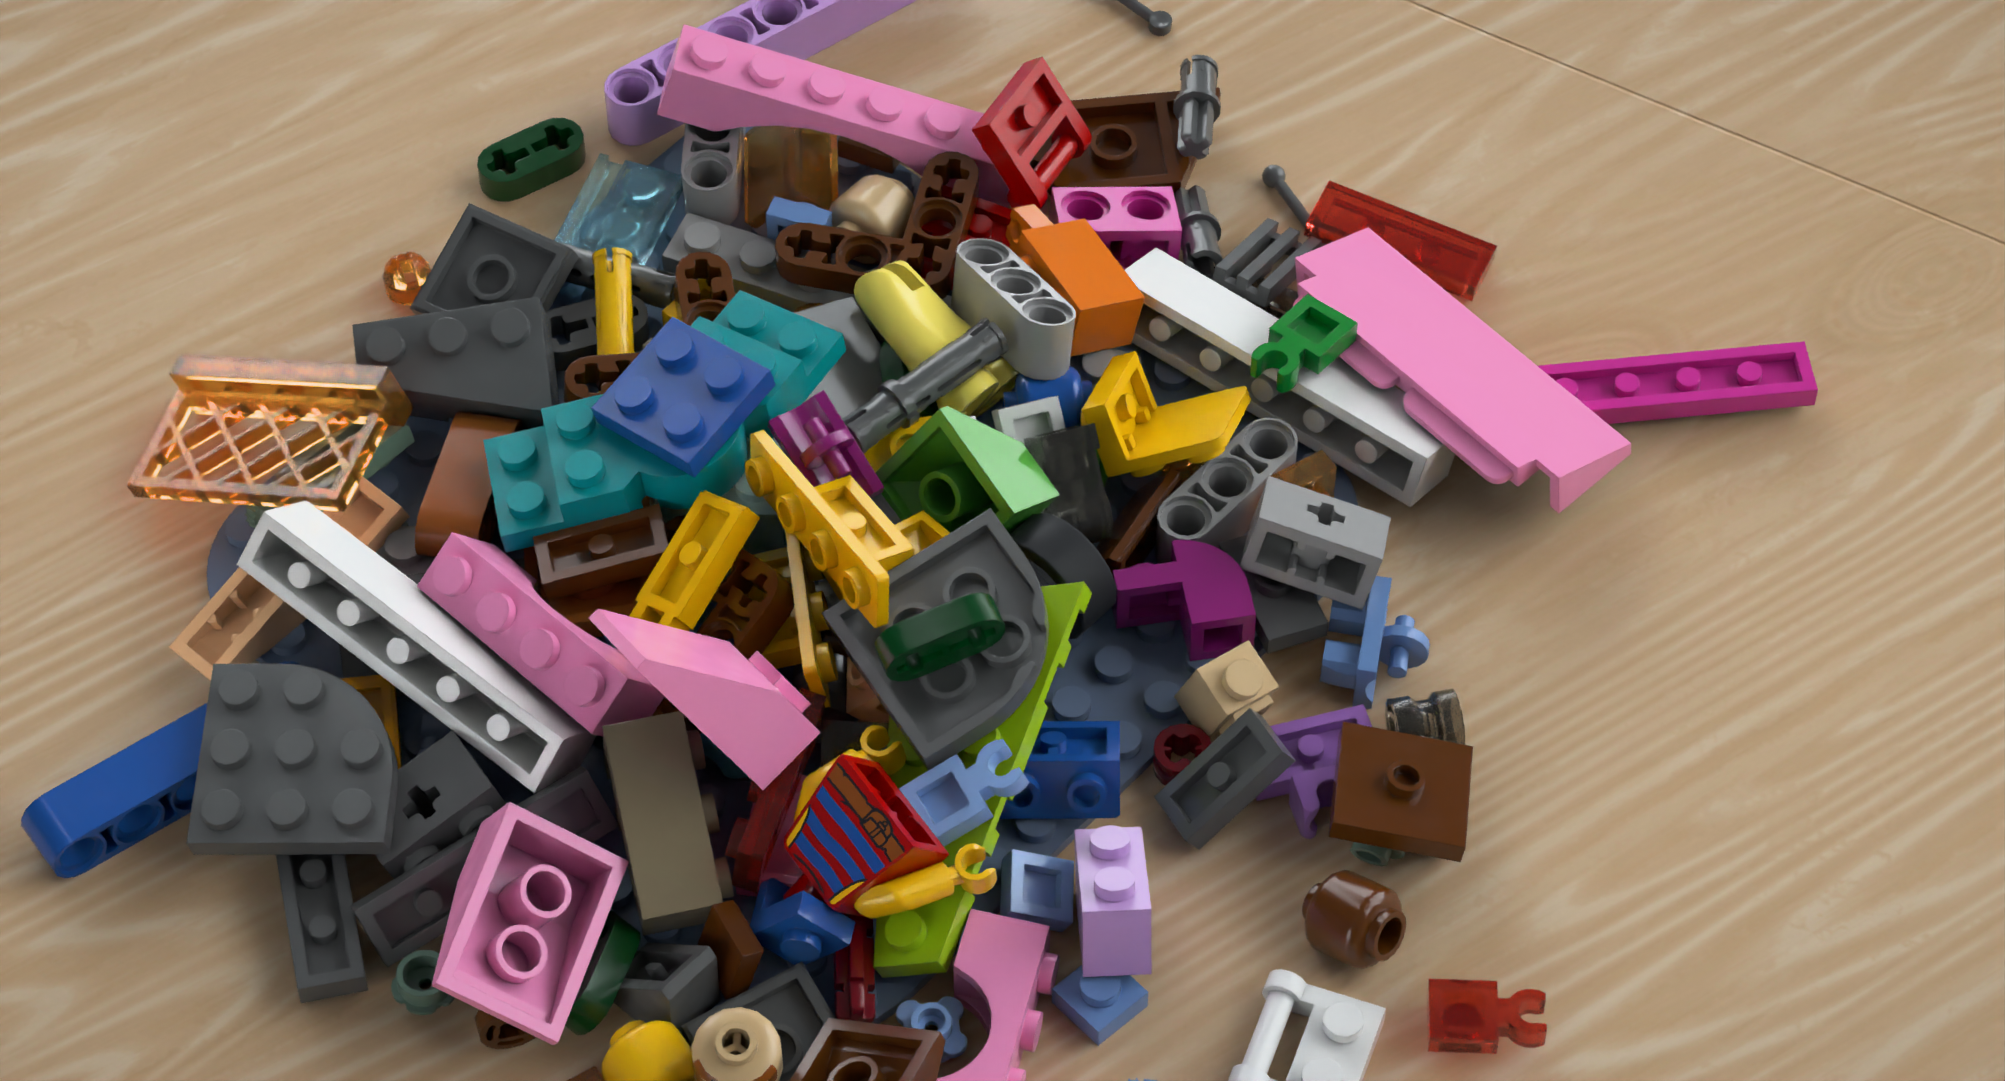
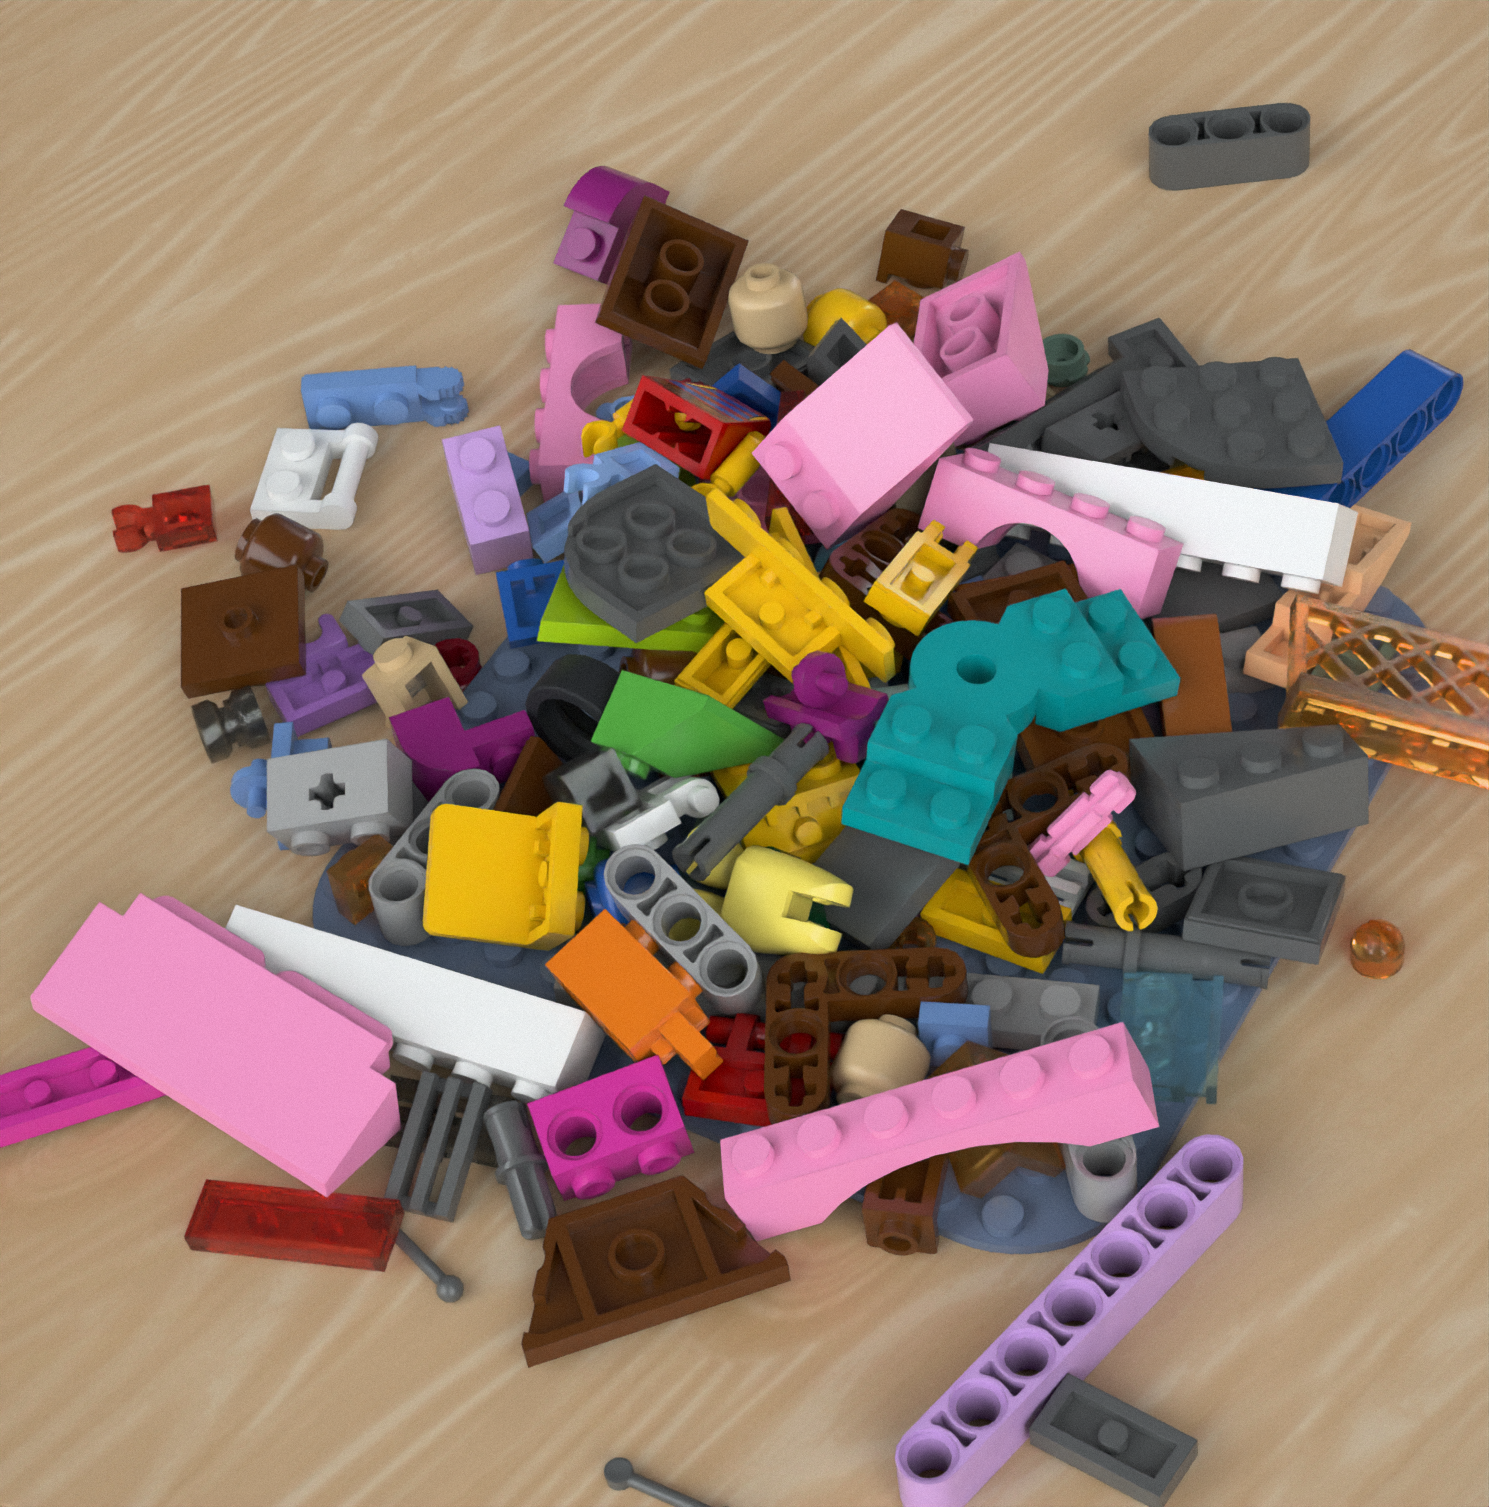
camera: 175 degrees right, 5 degrees down
dark green beam [477,118,586,202] -> none
blue plate [591,316,776,478] -> none
dark green beam [875,592,1005,682] -> none
red plate [972,56,1092,210] -> none
dark grey axle [1173,55,1221,160] -> none
green plate [1250,294,1358,393] -> none
none -> bright pink axle [1028,770,1136,877]

